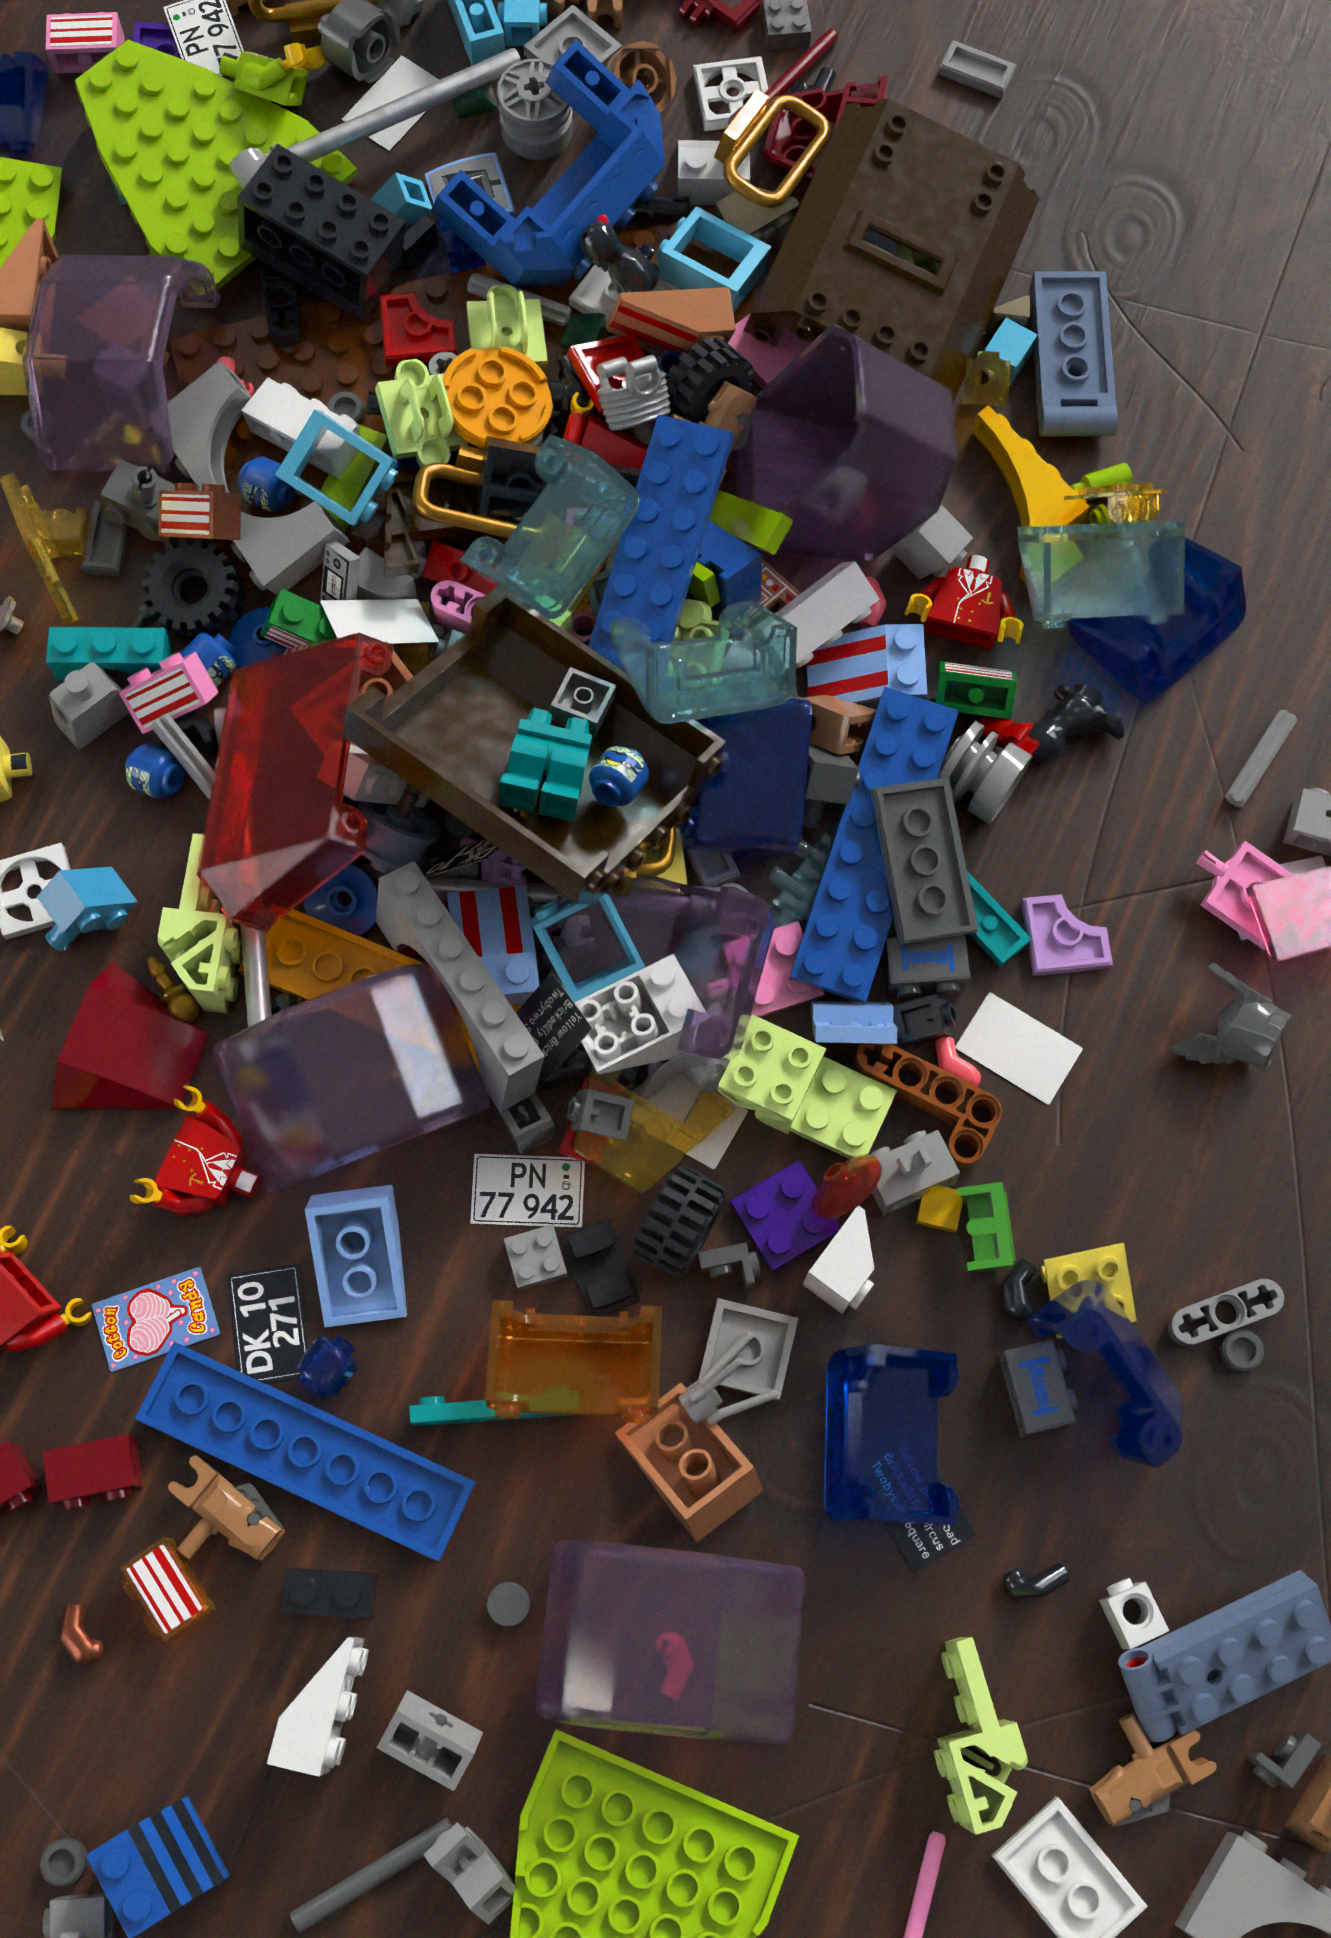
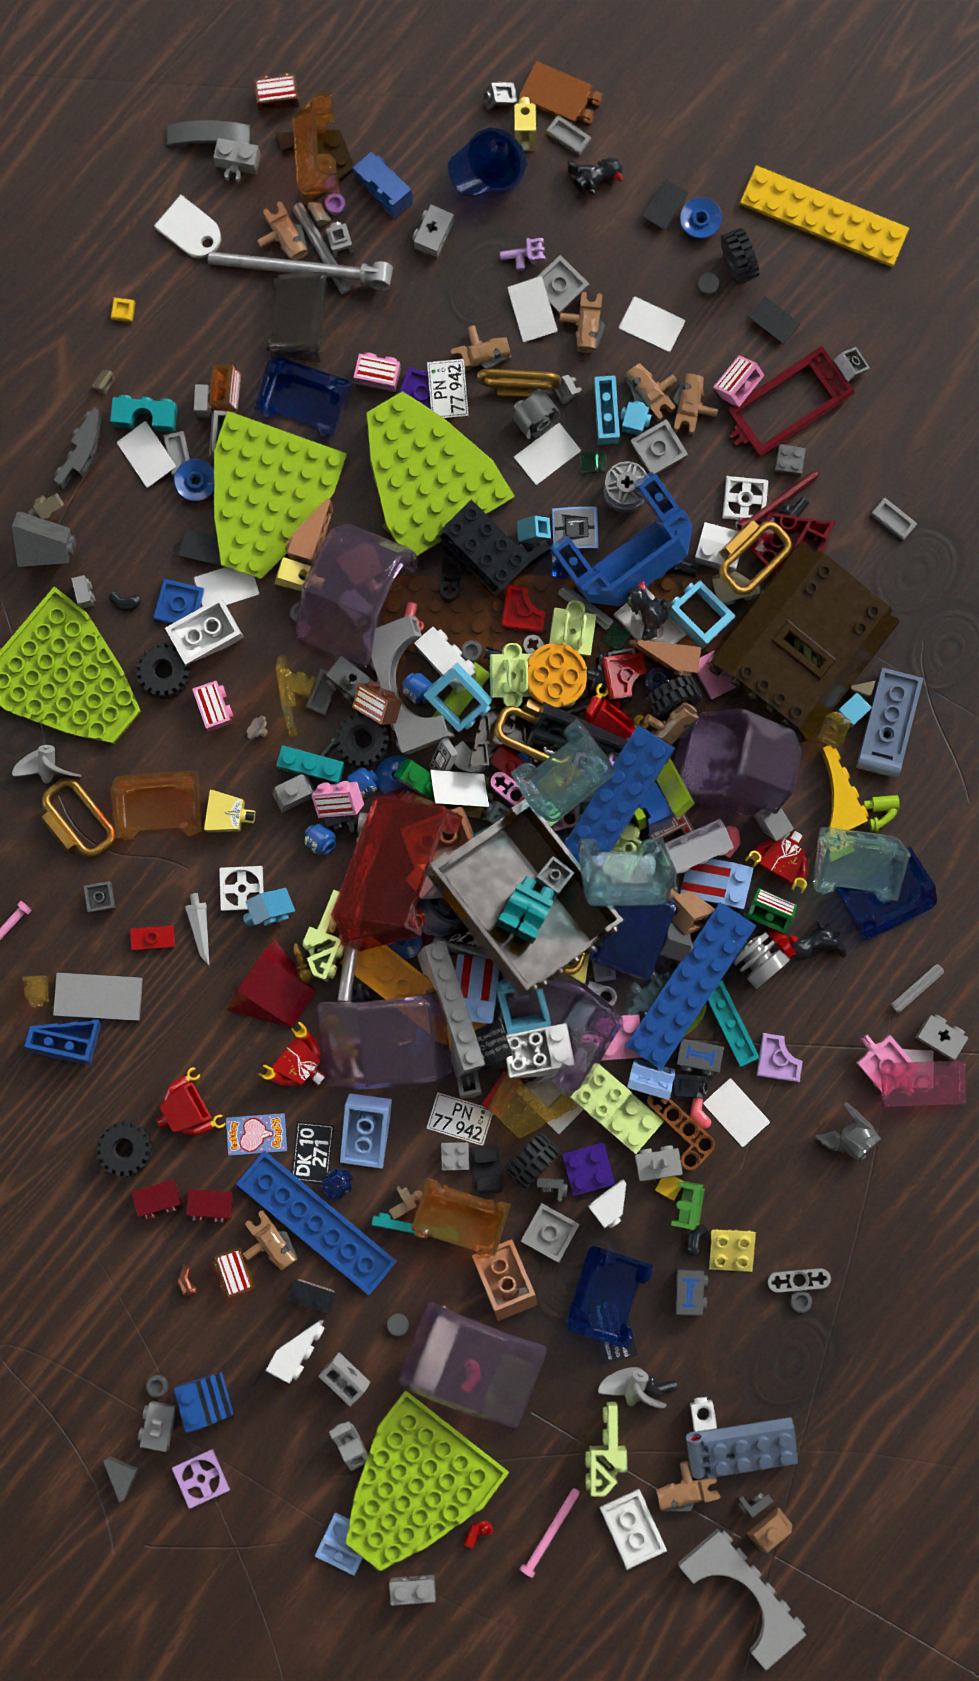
camera: 20 degrees right, 10 degrees up
light grey axle [151,714,232,814] -> none
lime torso [219,43,326,106] -> none
flat silver piece [230,48,521,190] -> none
dark grey piece [290,1817,453,1933] -> none
dark grey bracket [567,1089,635,1141] -> none
blue head [589,746,649,807] -> none
light grey piece [596,355,672,431] -> none
medium nougat cylinder [606,41,677,113] -> none
light grey plant [678,1332,779,1426] -> none
clear red dish [812,1154,882,1219] -> none
dark grey tile [870,777,979,946] -> none
clear blue windscreen [1026,1280,1183,1469] -> none
clear yellow hinge [1064,482,1169,523] -> none
none -> dark tan piece [389,1186,423,1220]
none -> light grey piece [598,1367,667,1408]

